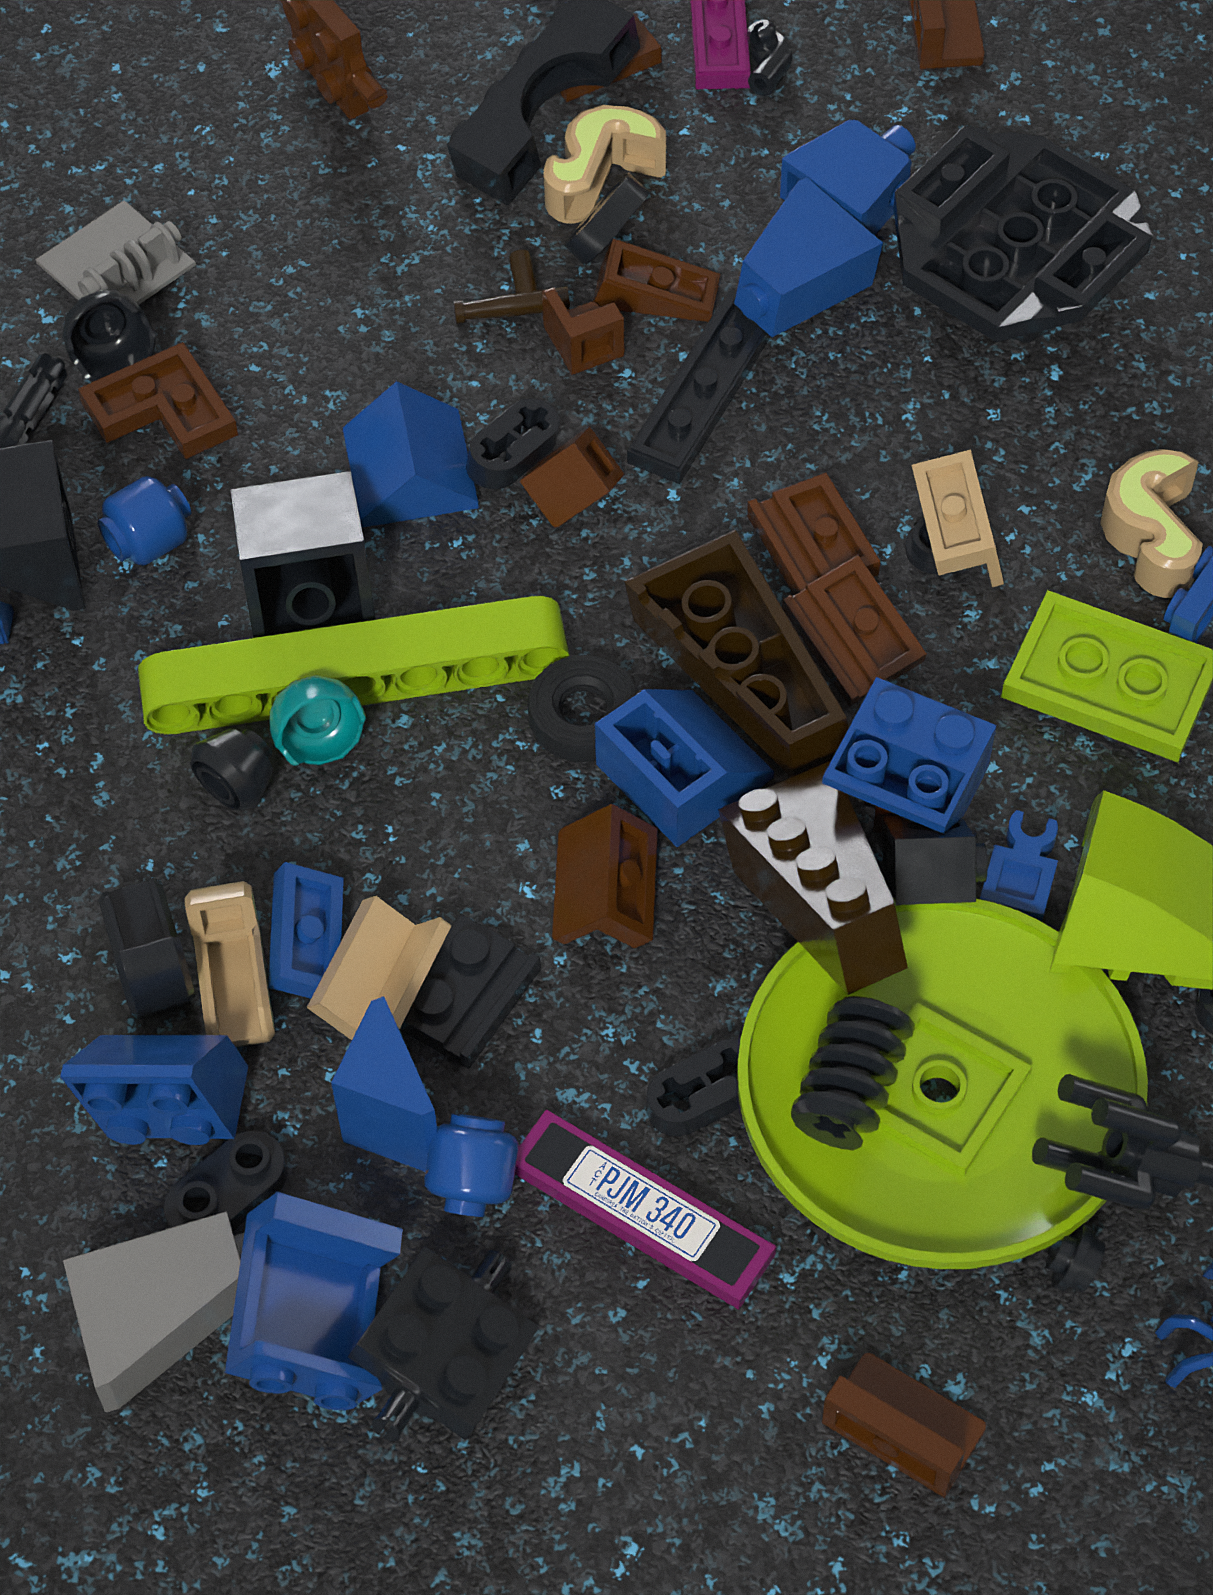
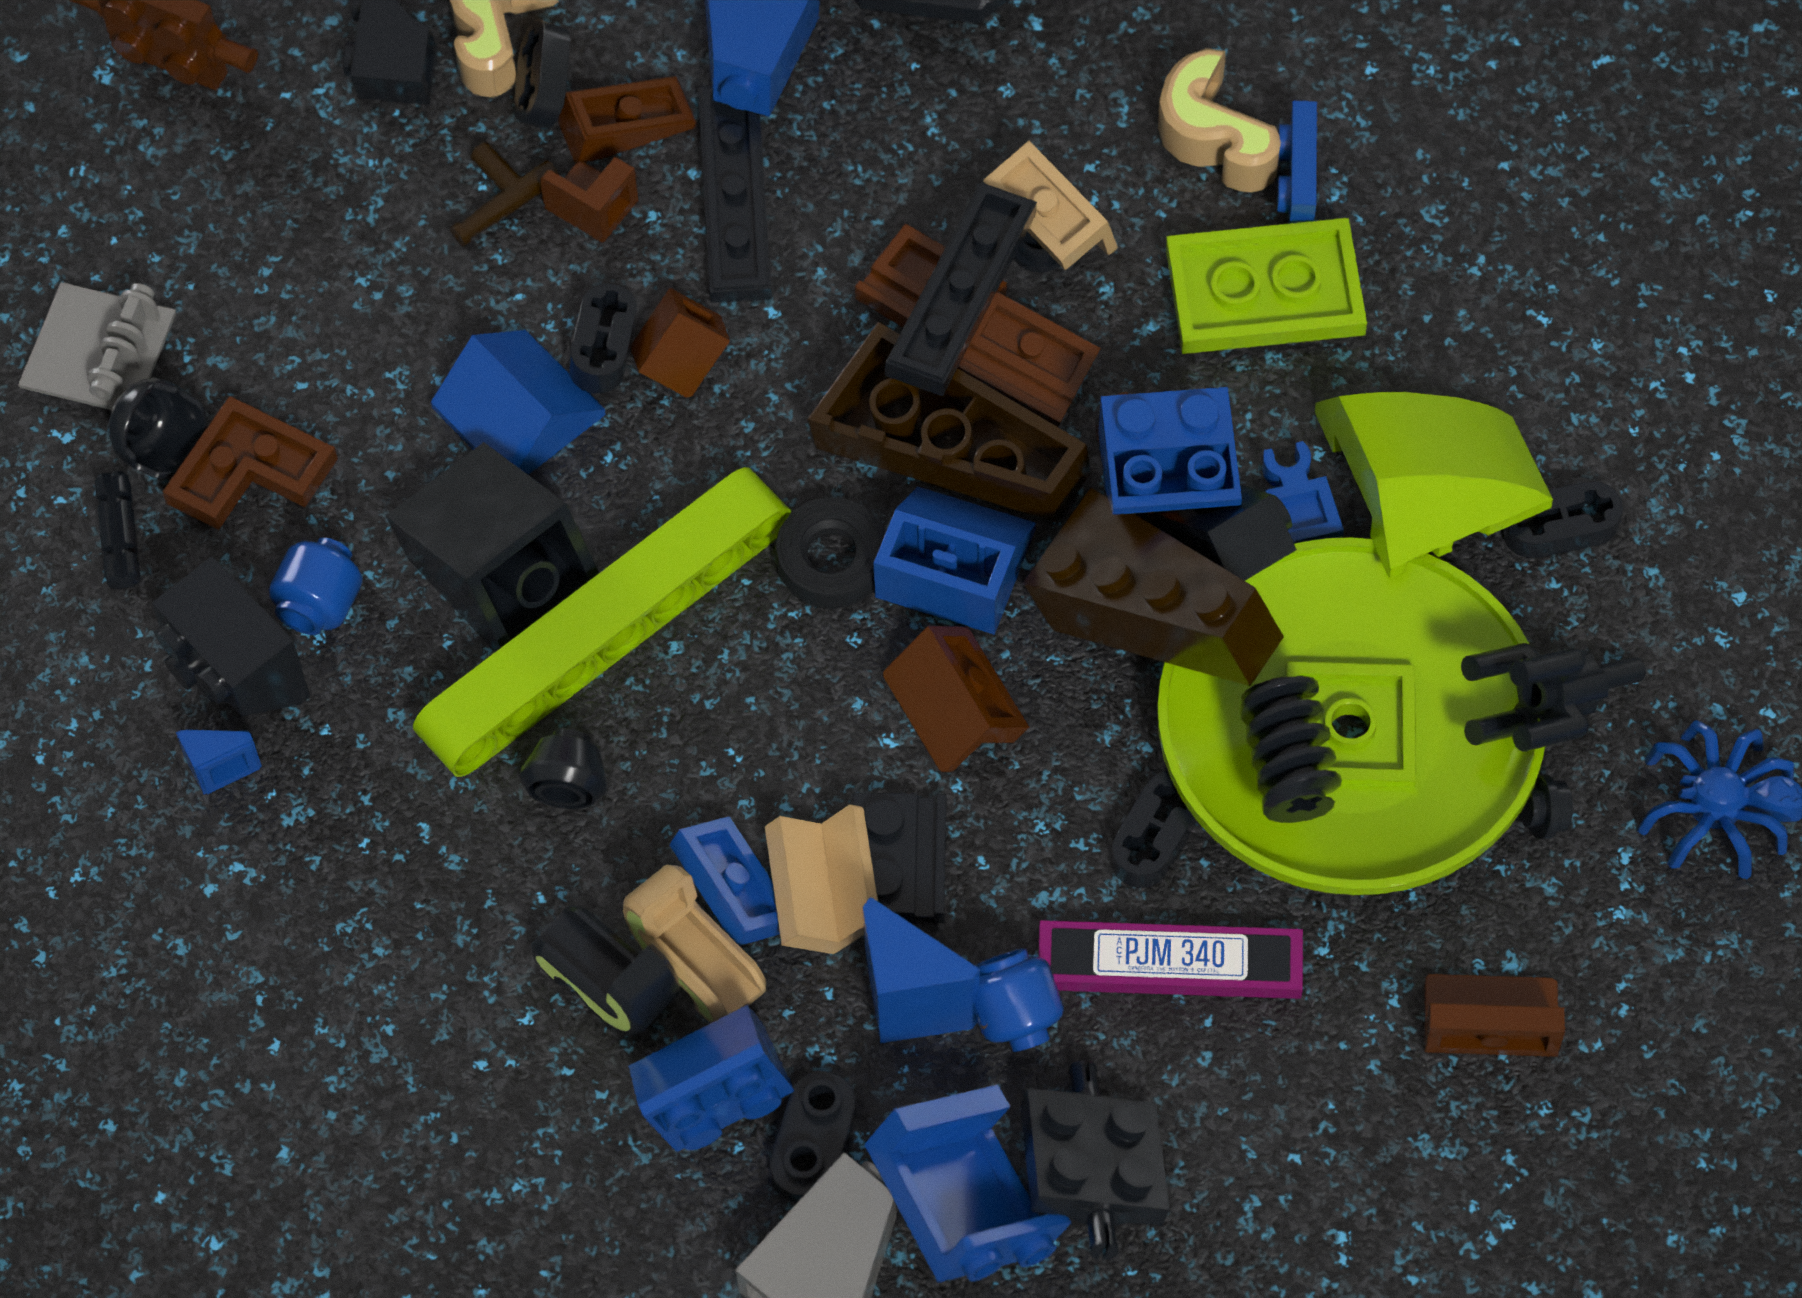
camera: 30 degrees left, 5 degrees up
teal hair [270,675,366,766] -> none
none -> black tile [885,182,1037,396]

